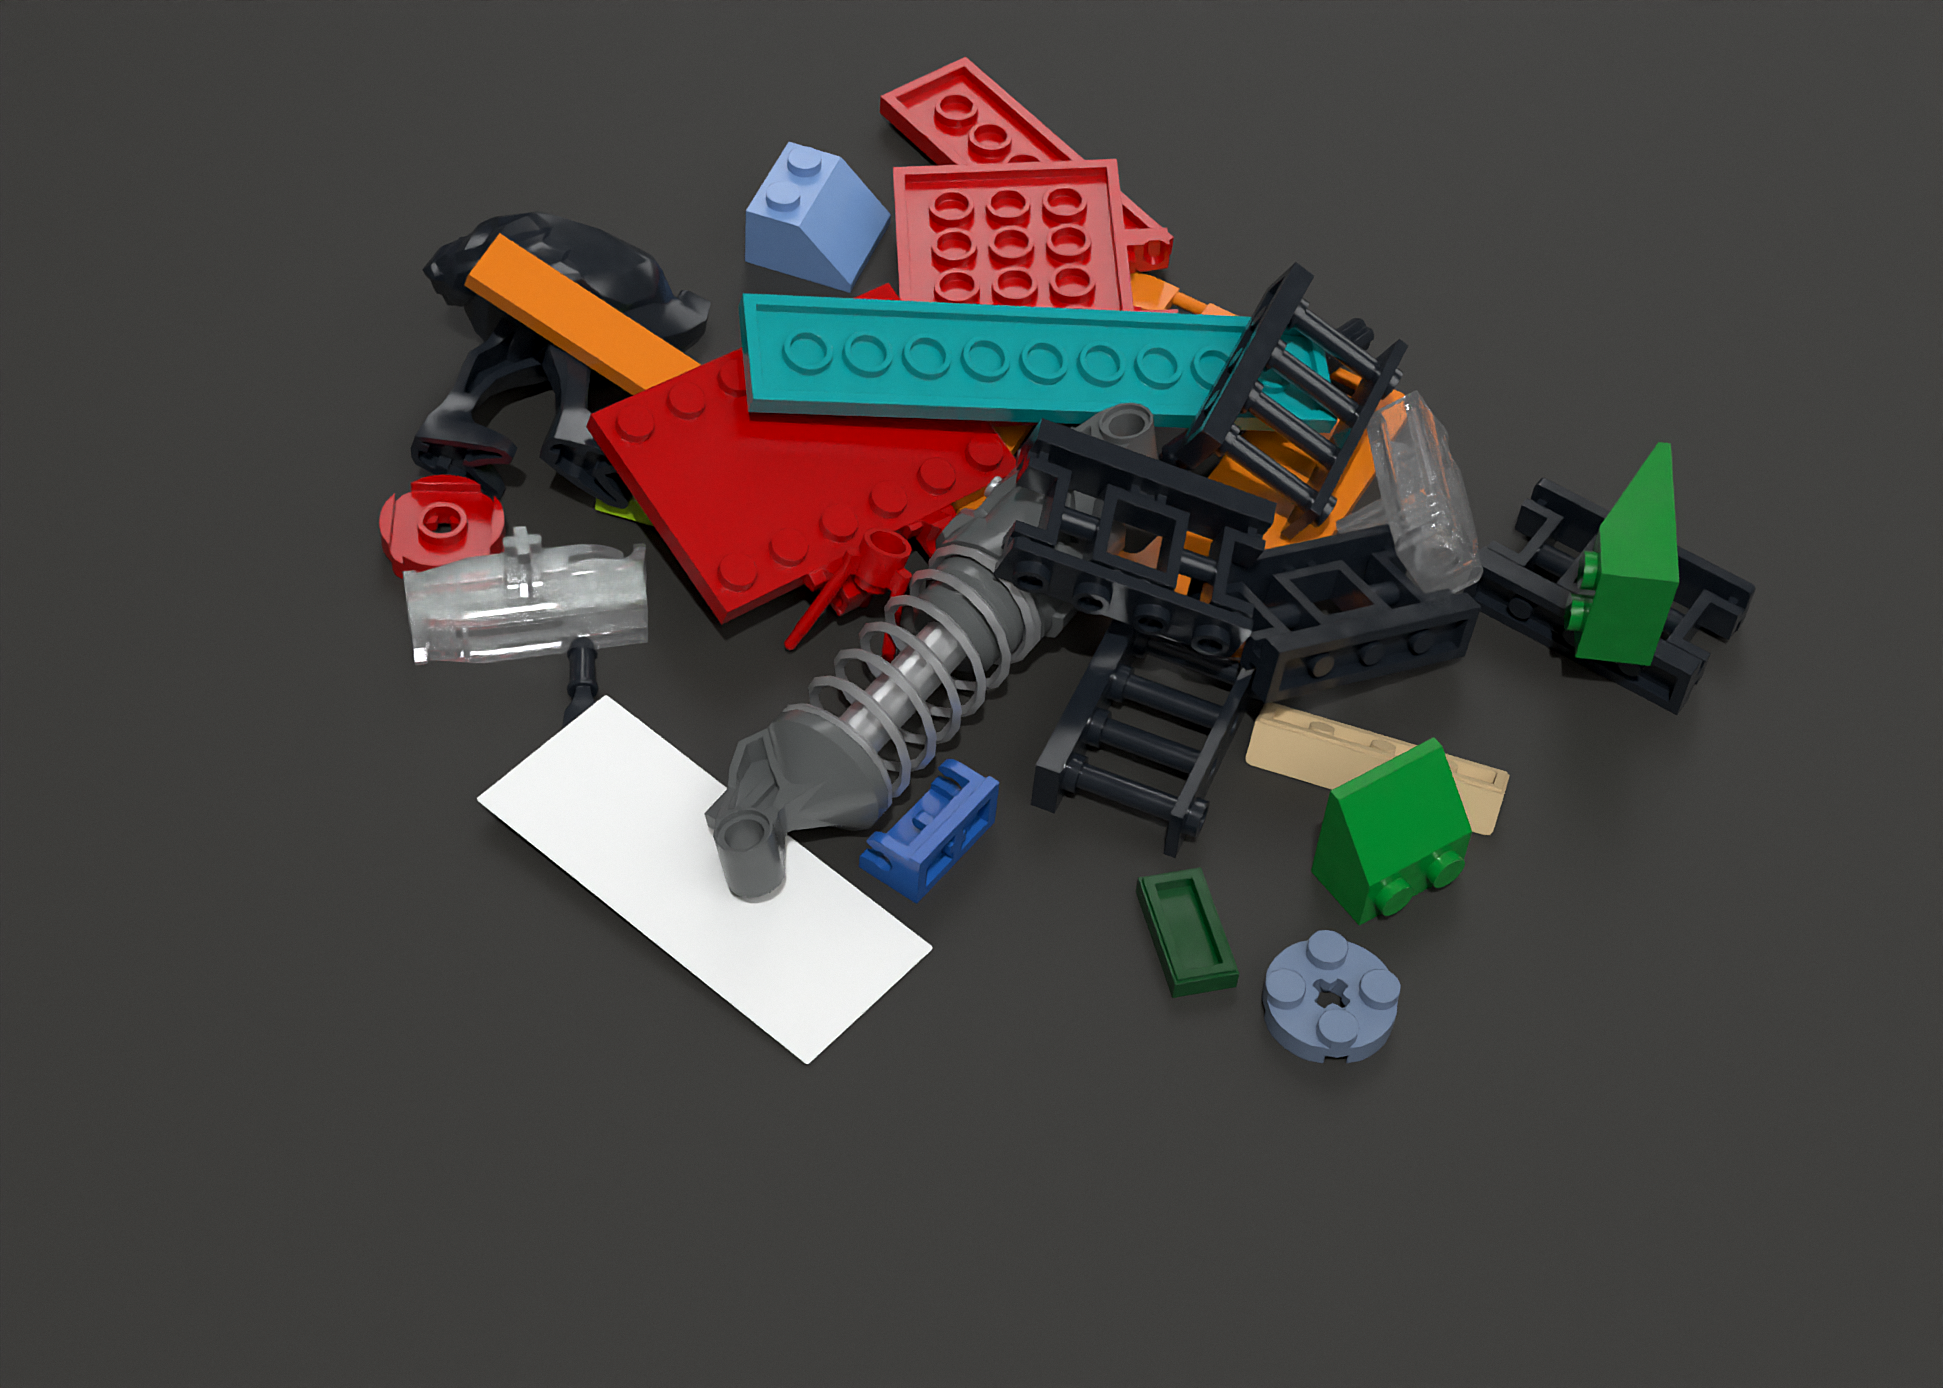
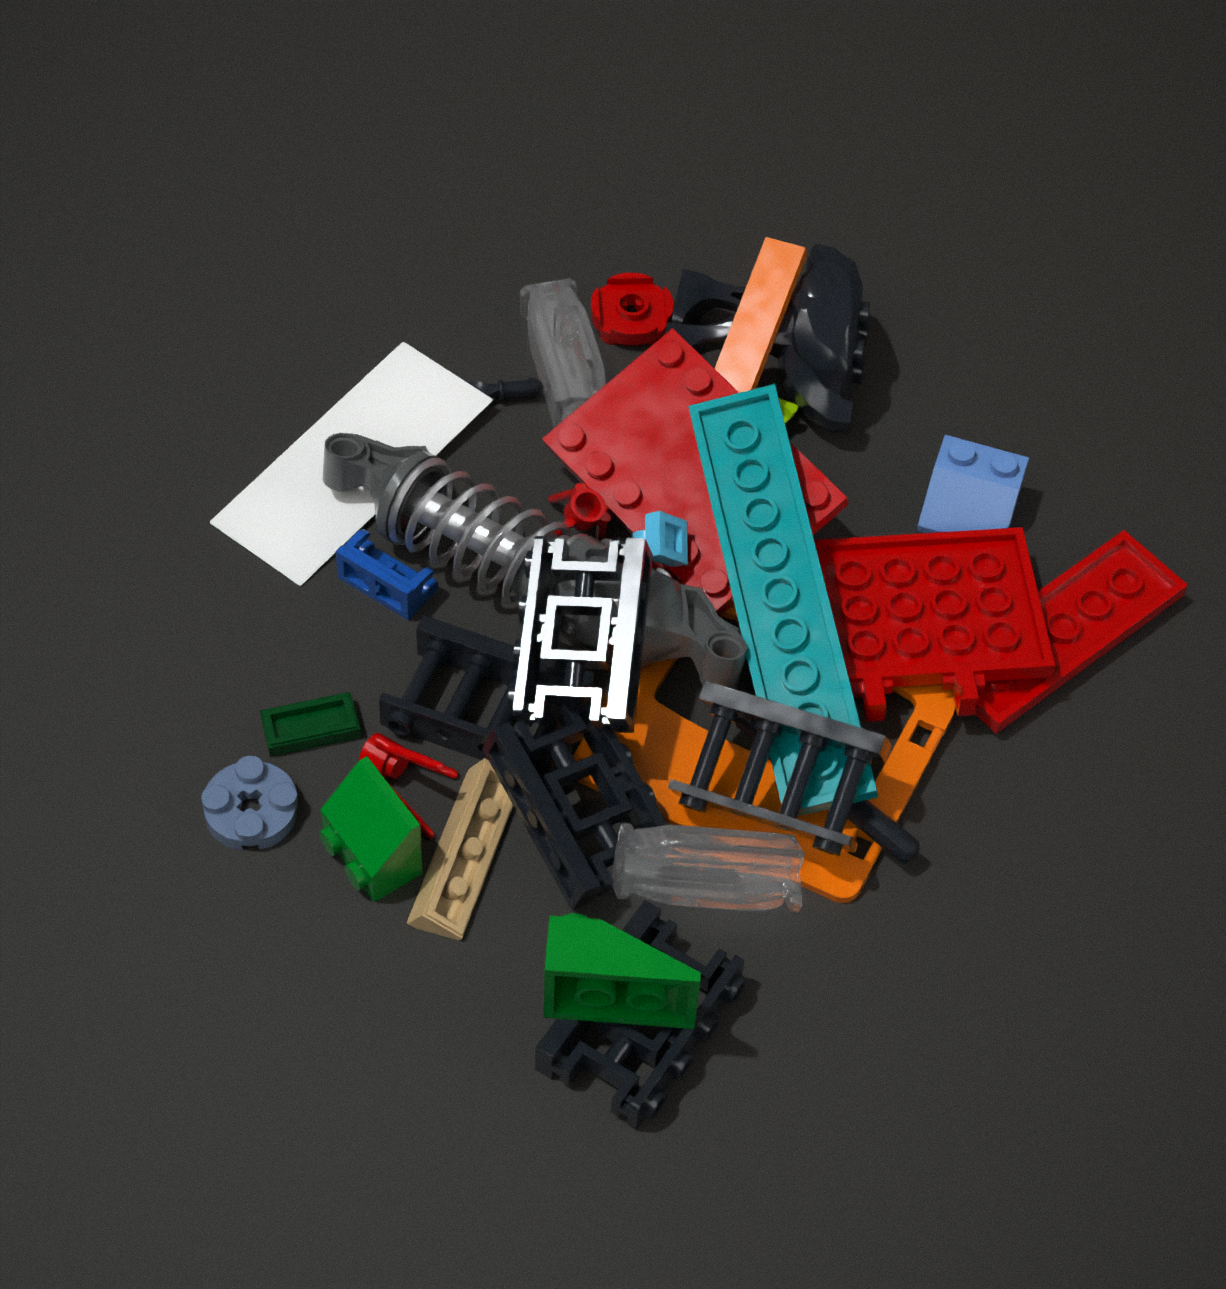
camera: 90 degrees right, 5 degrees up
none -> red plant [359,733,458,839]
none -> medium azure tile [633,511,688,567]

